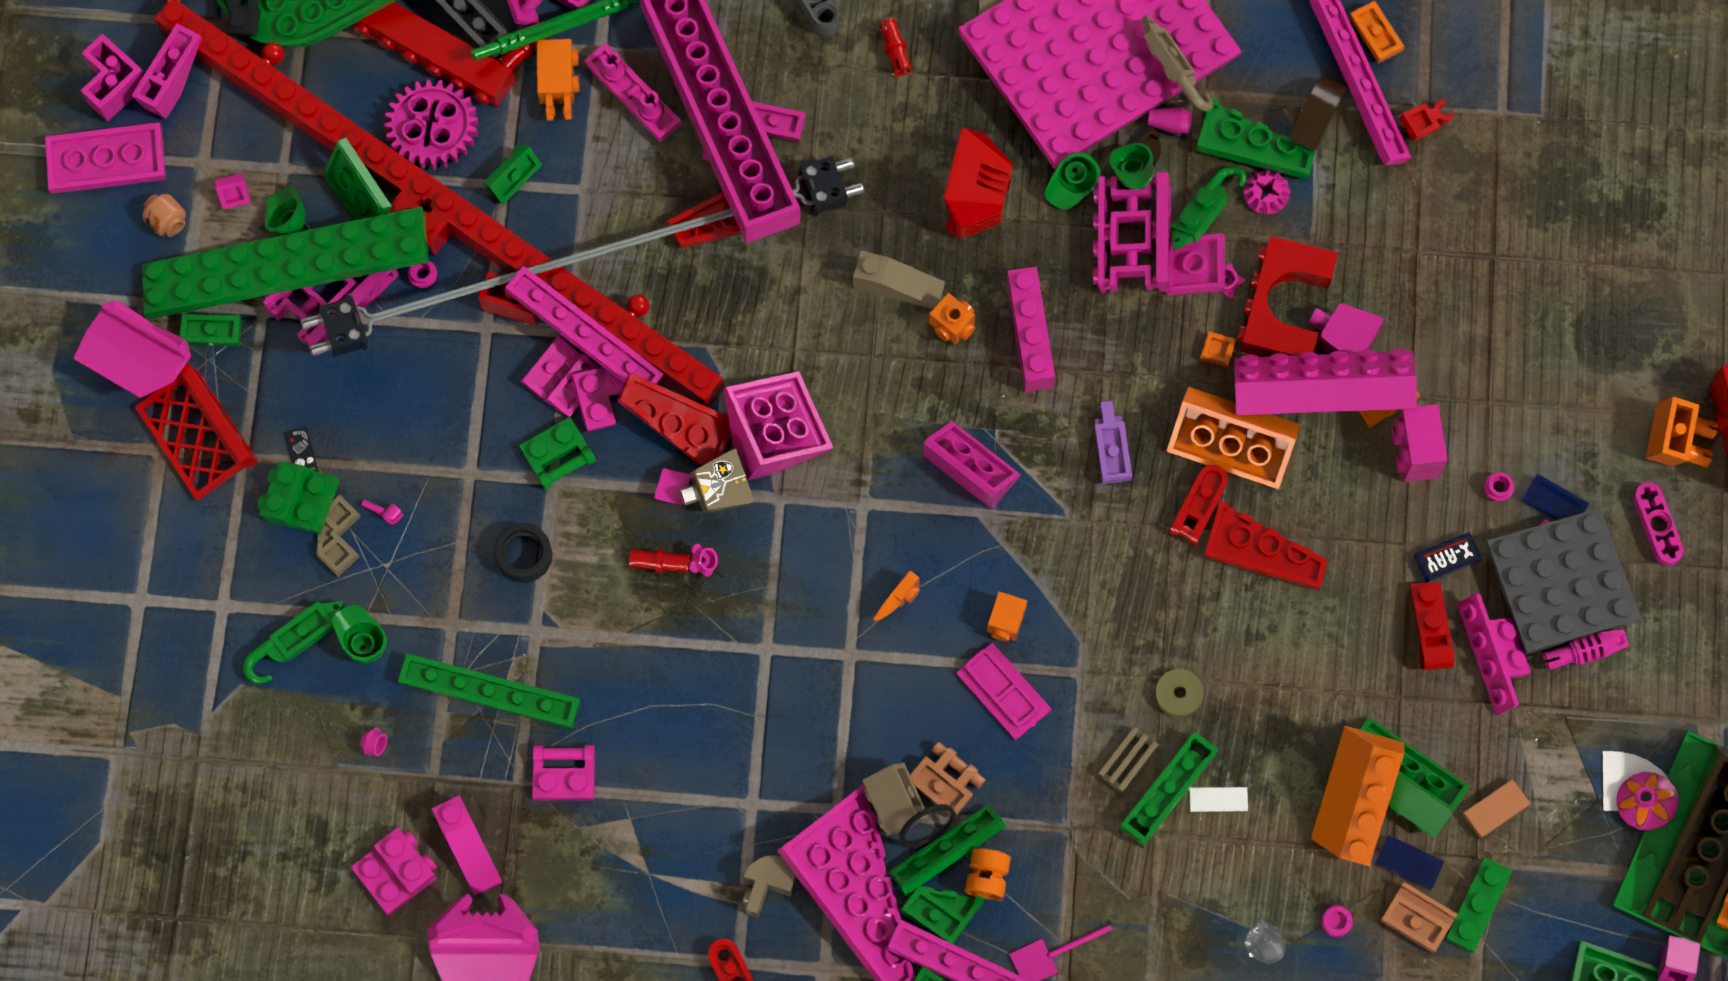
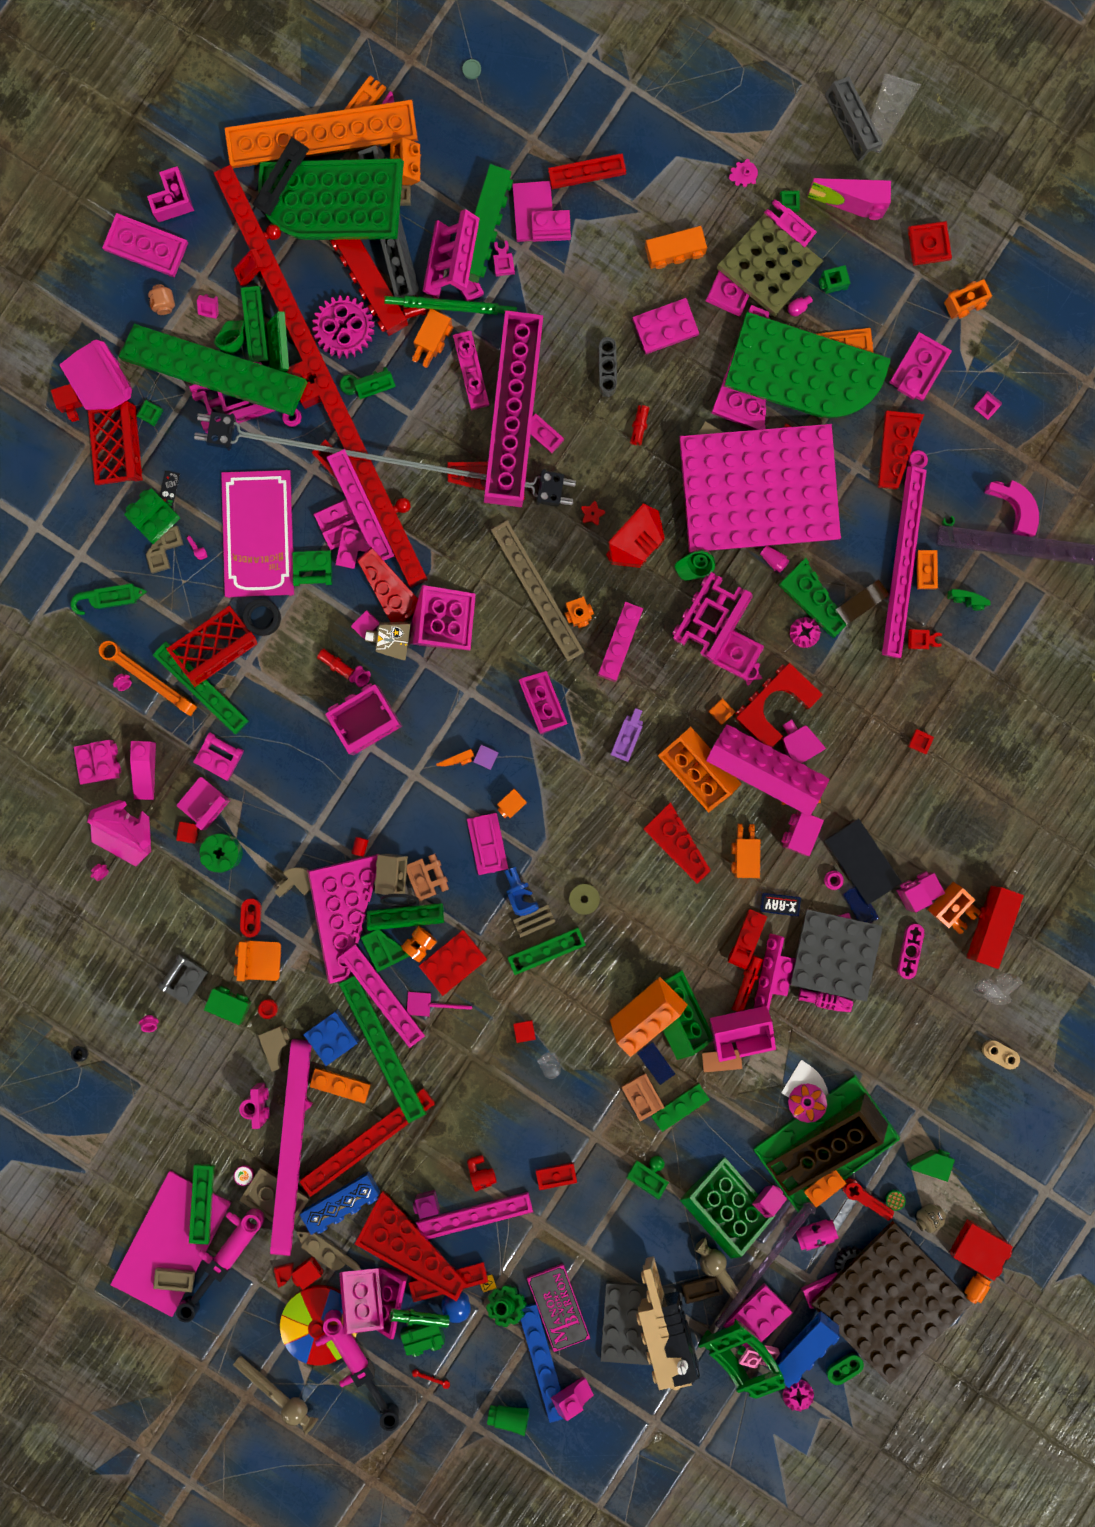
camera: 30 degrees right, 15 degrees up
dark pink slope [132,23,202,120] -> none
green plate [180,314,242,347] -> none
green cap [331,604,387,664] -> none
dark tan slope [853,250,945,309] -> none
green cap [1109,143,1153,190] -> none
dark brown tile [1136,126,1161,167] -> none
dark tan plate [1141,14,1213,111] -> none
red plate [1169,464,1228,546] -> none
green plate [1170,166,1246,250] -> none
white sticker [1190,787,1248,812] -> none
dark pink tile [1321,905,1353,938] -> none
none -> red brick [51,384,83,422]
none -> orange piece [99,641,198,716]
none -> green tile [136,400,163,427]
none -> red fence [166,605,258,688]
none -> red tile [176,822,199,844]
none -> dark pink bracket [177,777,231,830]
none -> green brick [200,833,243,873]
none -> dark pink piece [221,470,294,598]
none -> red tile [234,249,264,286]
none -> green plate [241,286,269,363]
none -> dark pink container [325,684,402,756]
none -> green tile [340,375,357,395]
none -> red hinge [351,837,369,857]
none -> red plate [419,929,488,996]
none -> medium lavender tile [473,745,499,770]
none -> dark tan plate [491,520,584,662]
none -> blue piece [504,867,539,916]
none -> red tile [513,1020,536,1043]
none -> red plate [581,501,605,526]
none -> dark pink piece [710,1006,776,1062]
none -> orange hinge [731,824,760,878]
none -> red pin [731,955,763,1012]
none -> black slope [824,818,902,905]
none -> dark pink brick [896,871,945,913]
none -> red plate [907,729,934,755]
none -> green slope [947,589,991,611]

